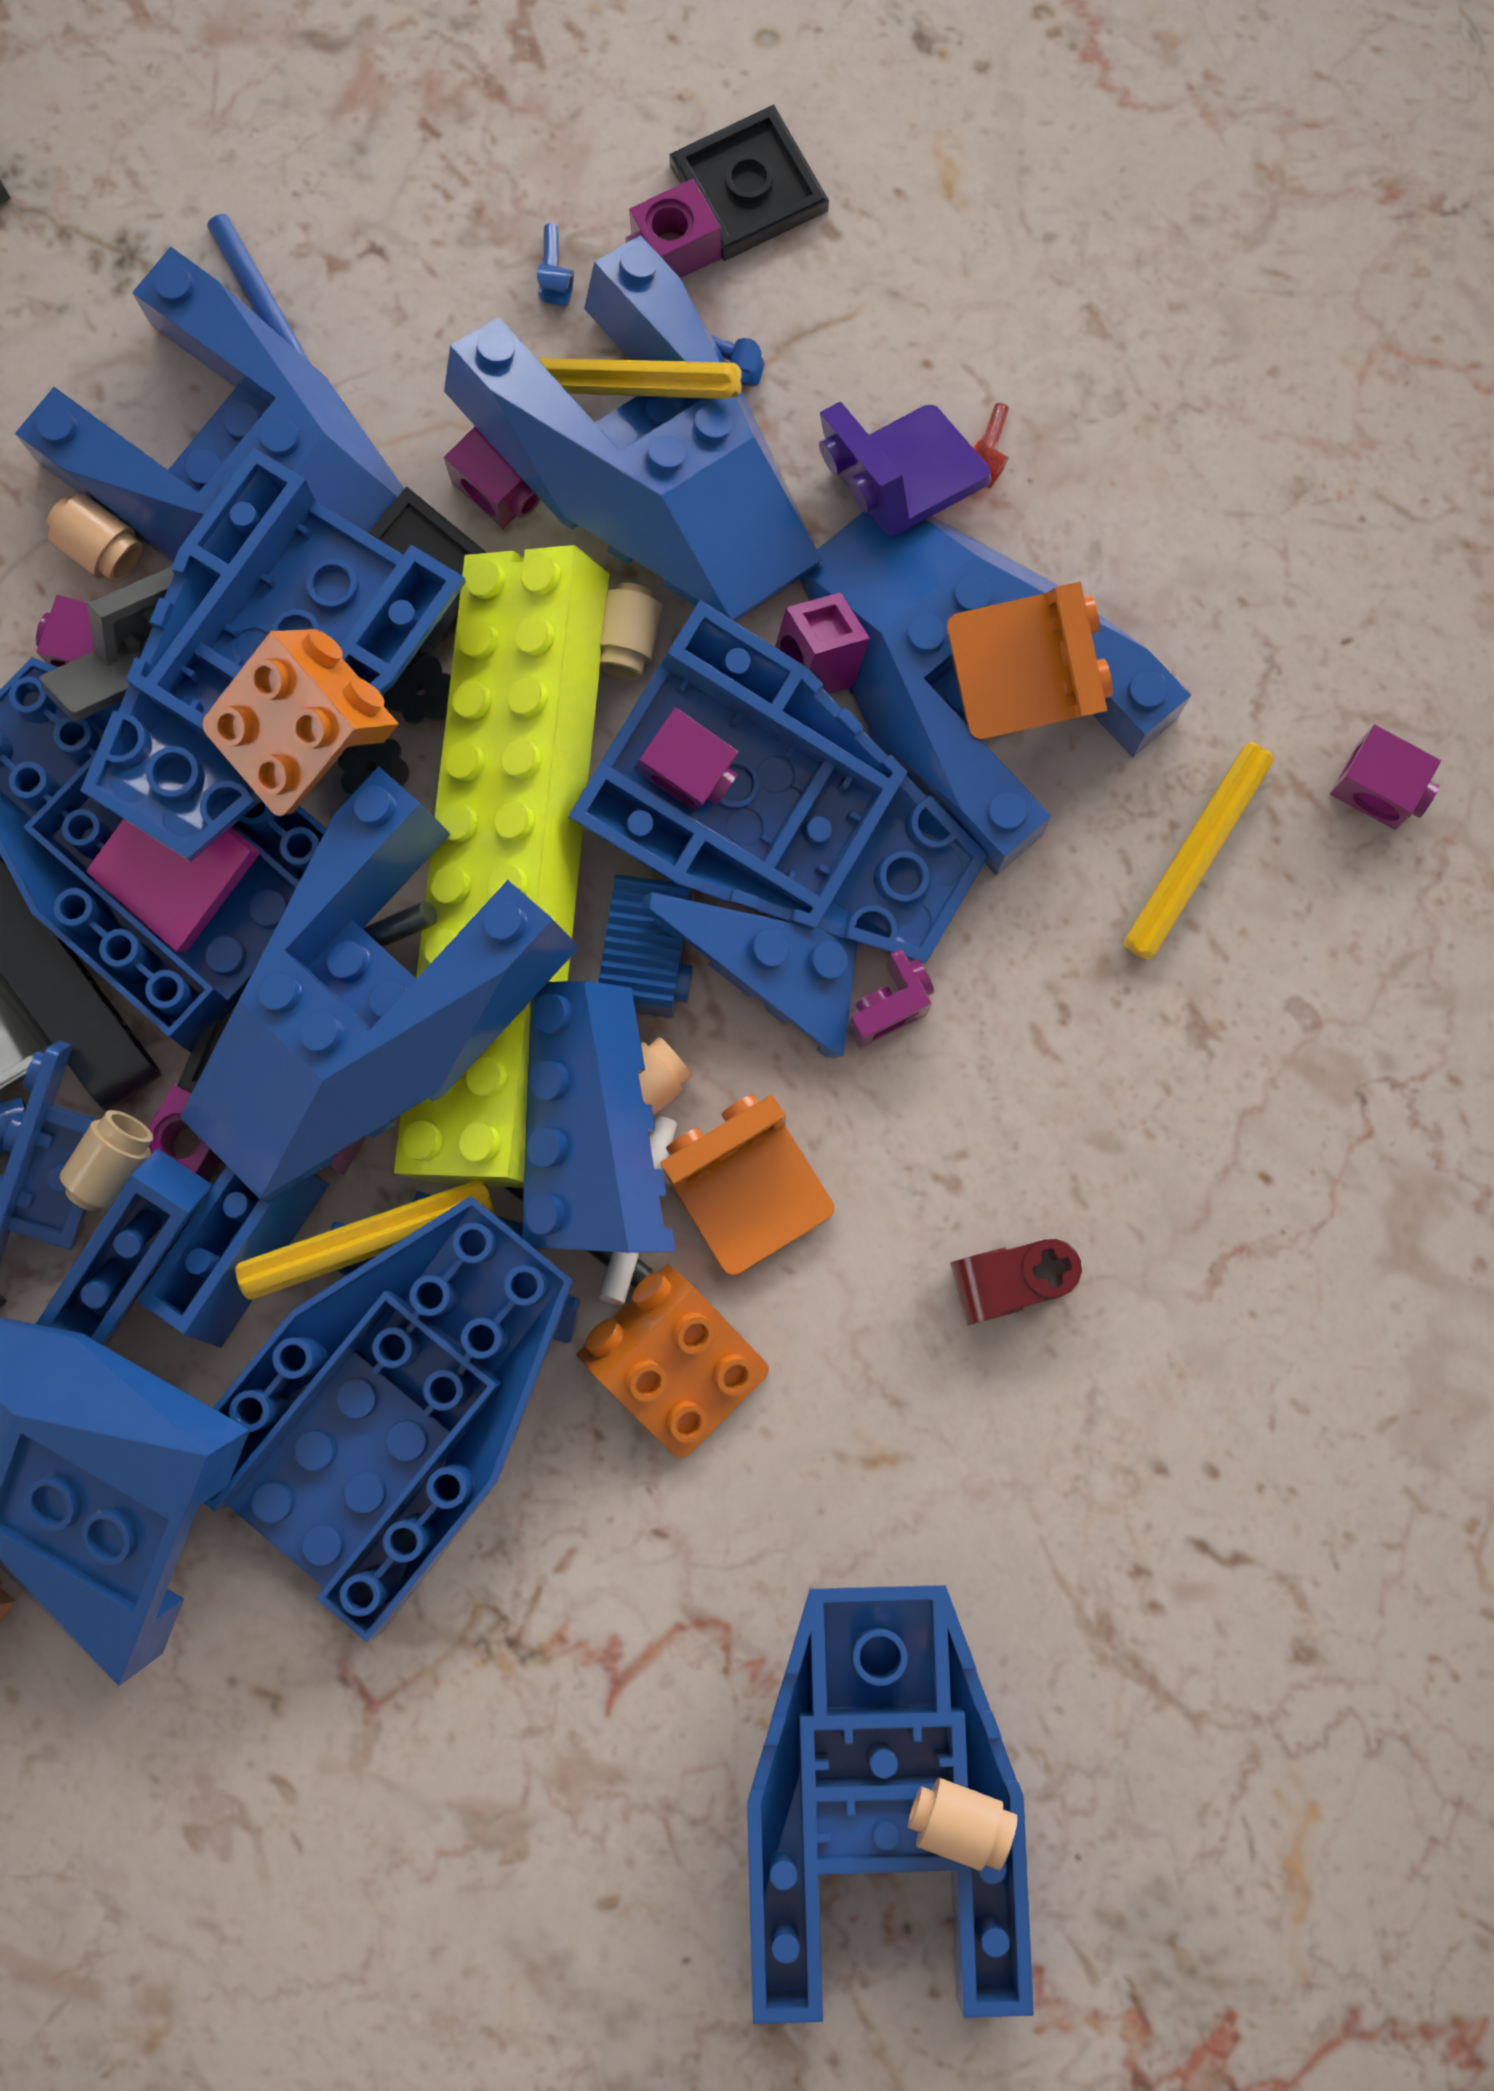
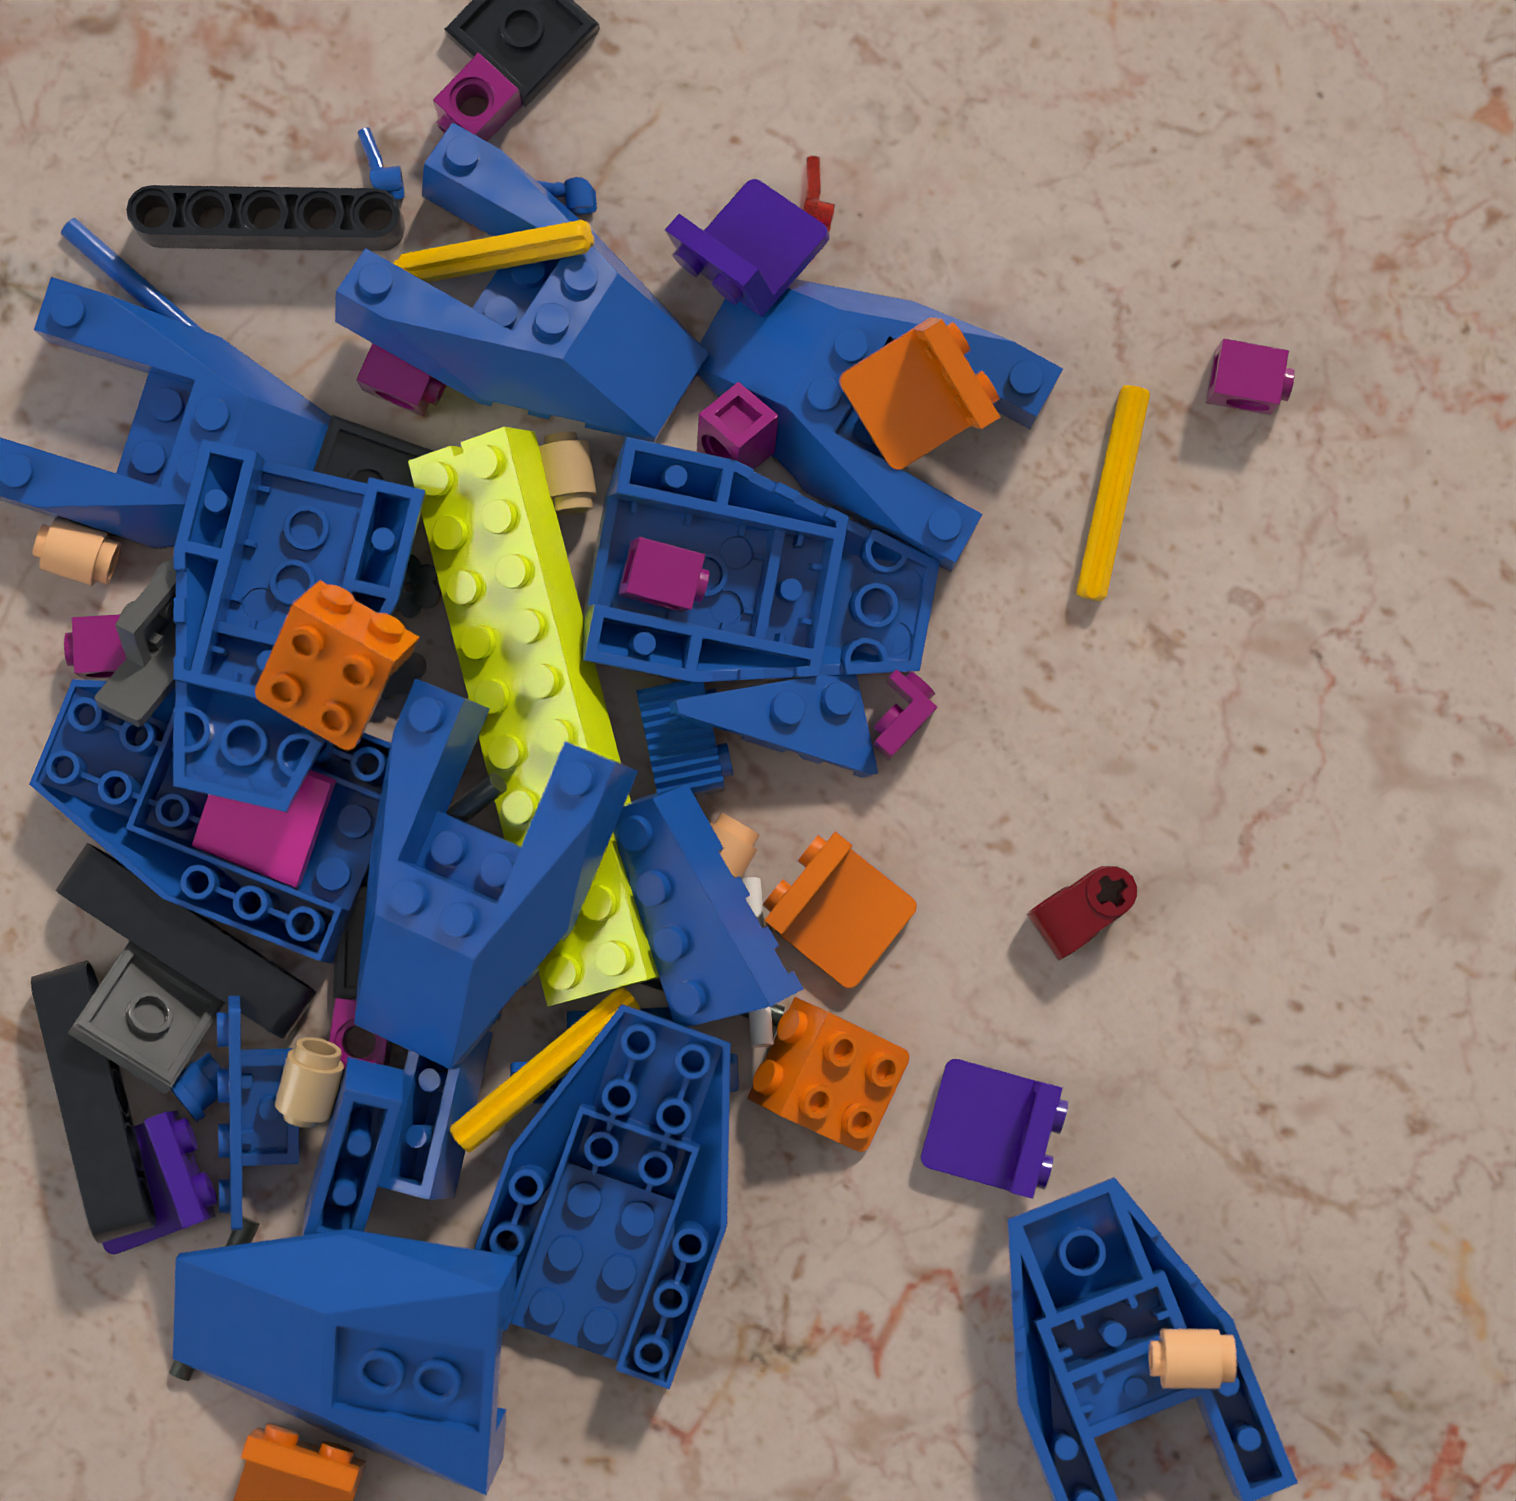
camera: 25 degrees left, 5 degrees up
none -> black beam [126,185,406,251]
none -> dark purple bracket [920,1059,1068,1199]

